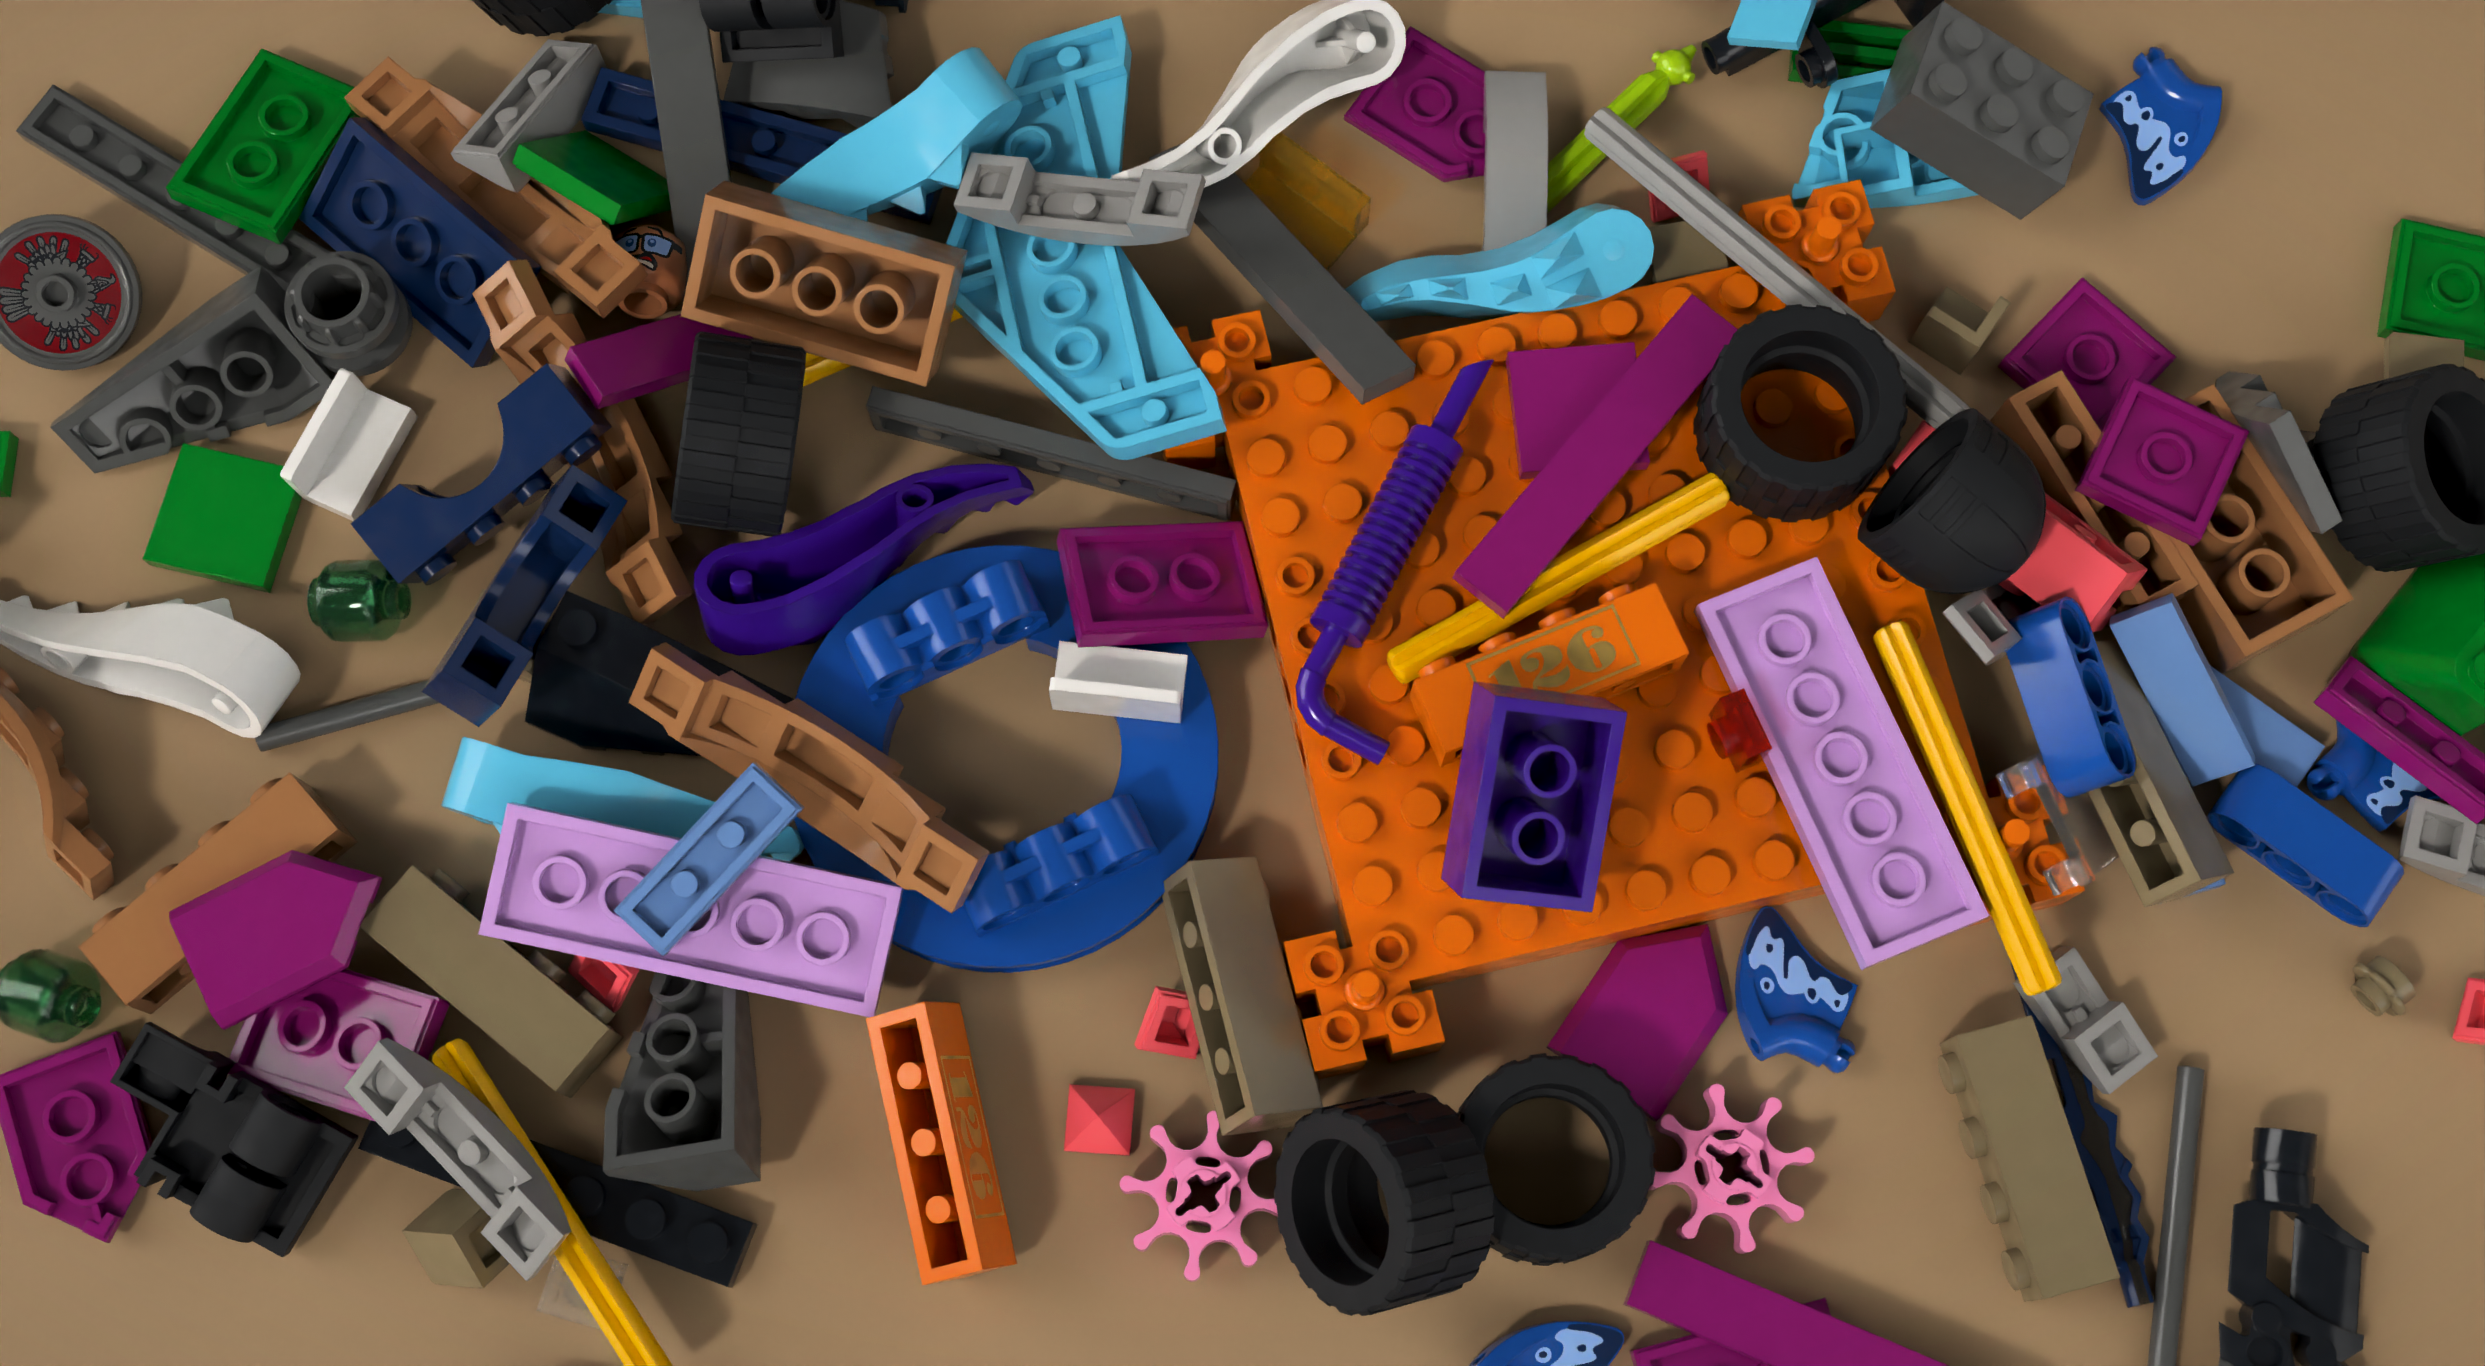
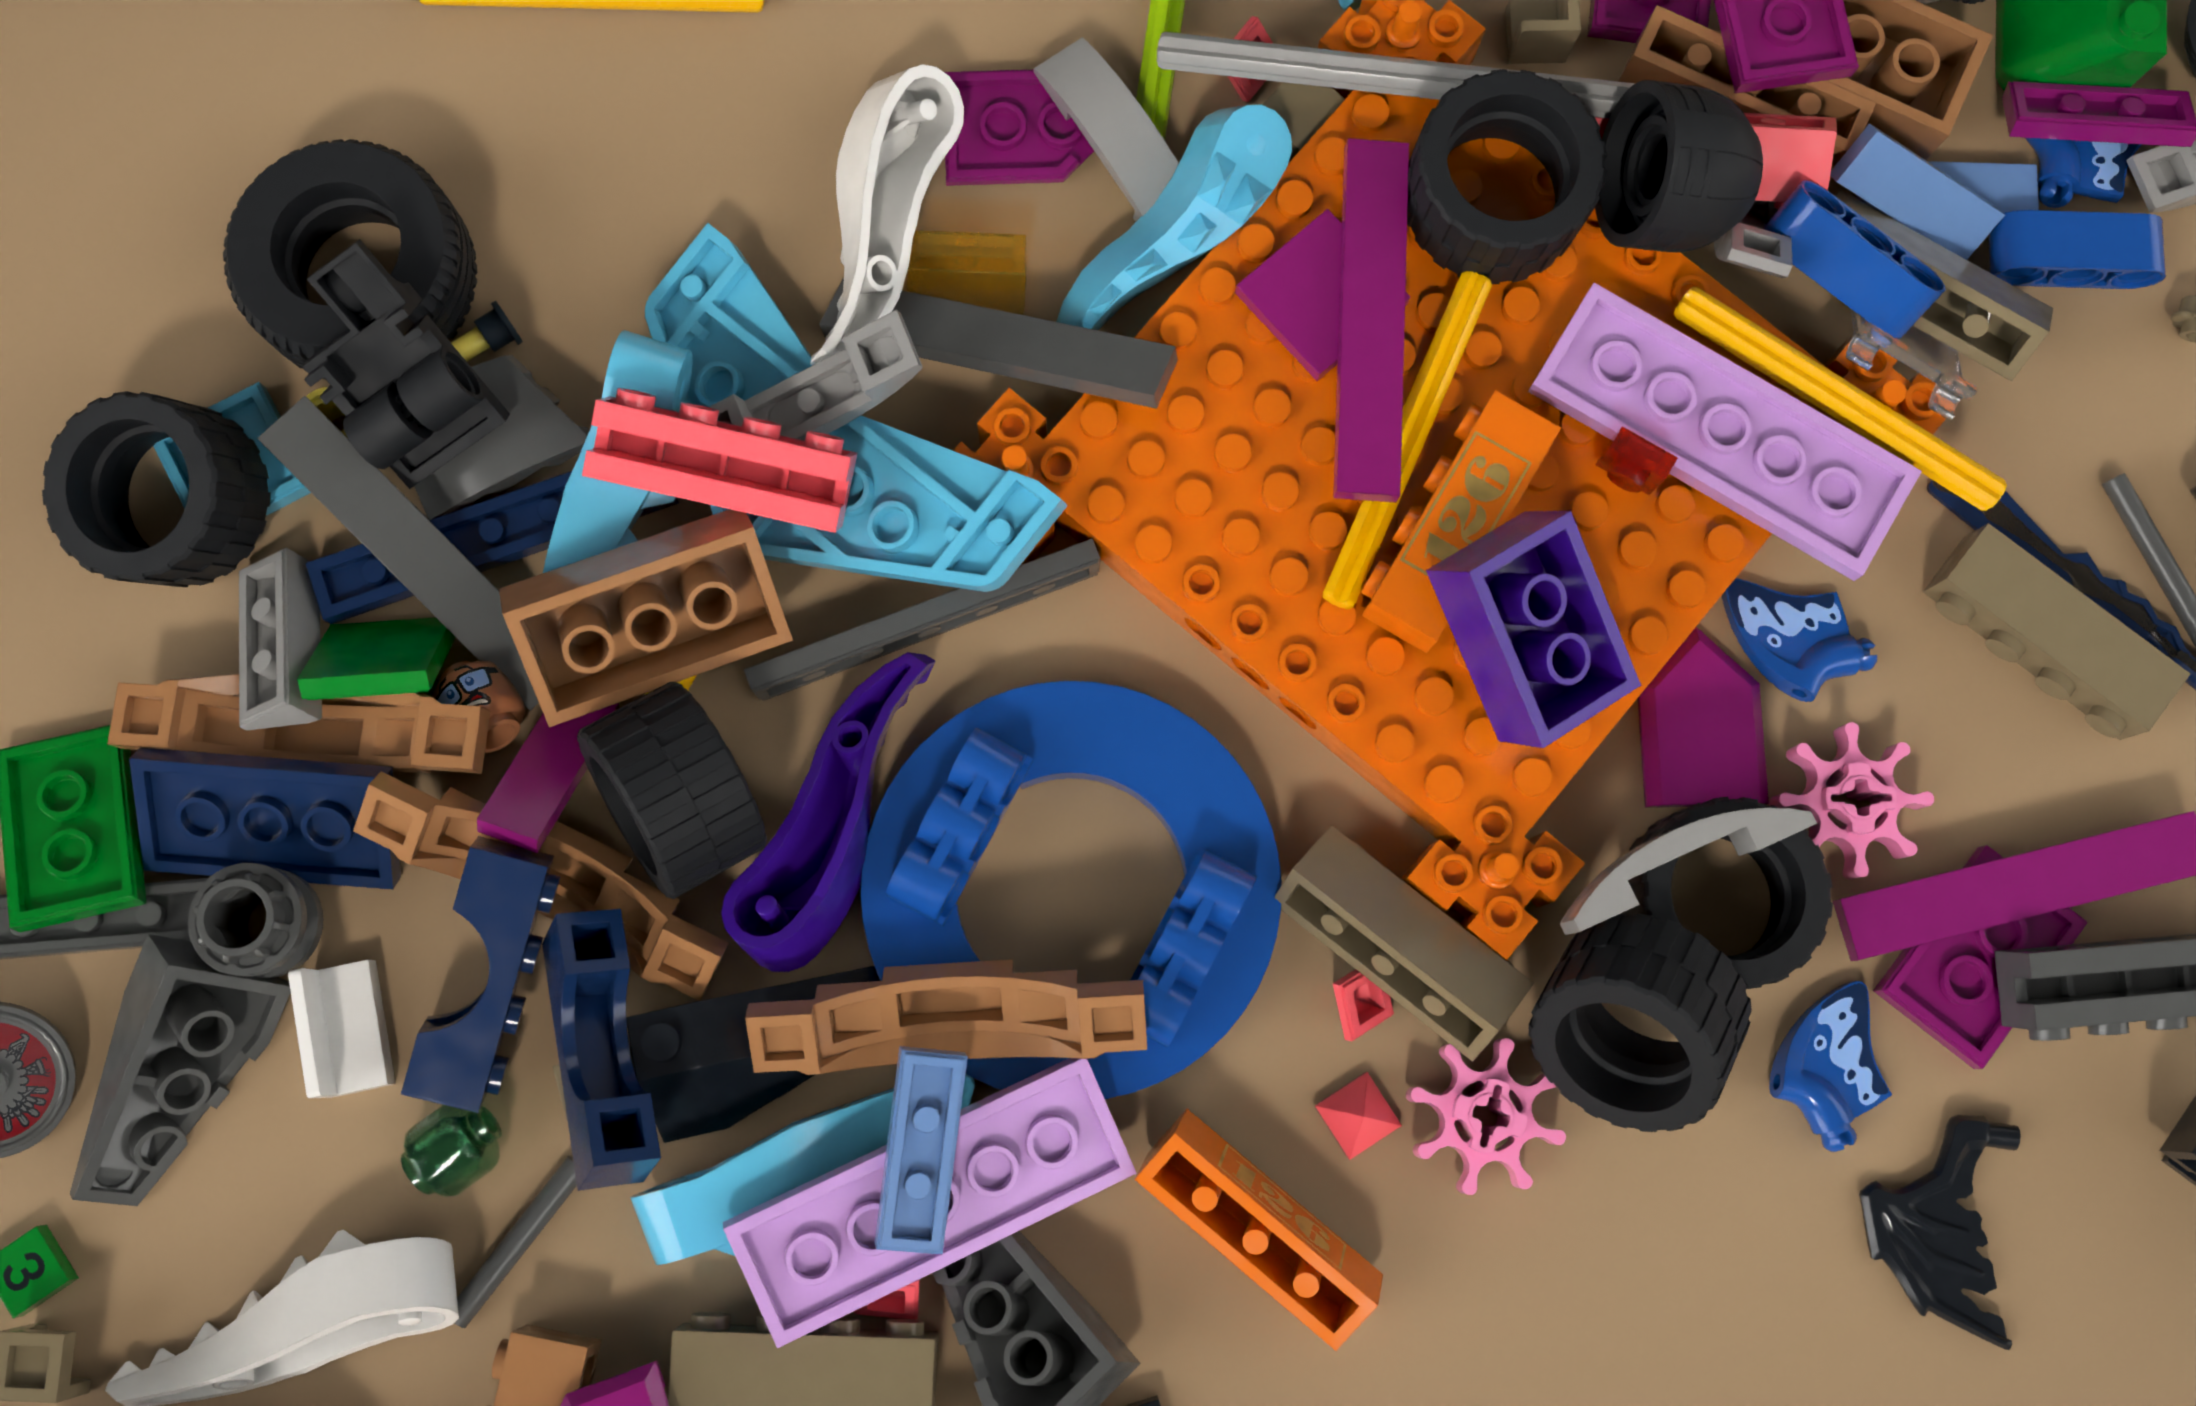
camera: 40 degrees left, 5 degrees up
green tile [142,443,302,593] -> none
white panel [1049,641,1188,723] -> none
magenta tile [1057,521,1269,648] -> none
dark purple piece [1295,359,1494,765] -> none
light grey slope [2013,946,2158,1094] -> none
none -> coral brick [582,388,858,533]
none -> light grey slope [1560,808,1817,935]

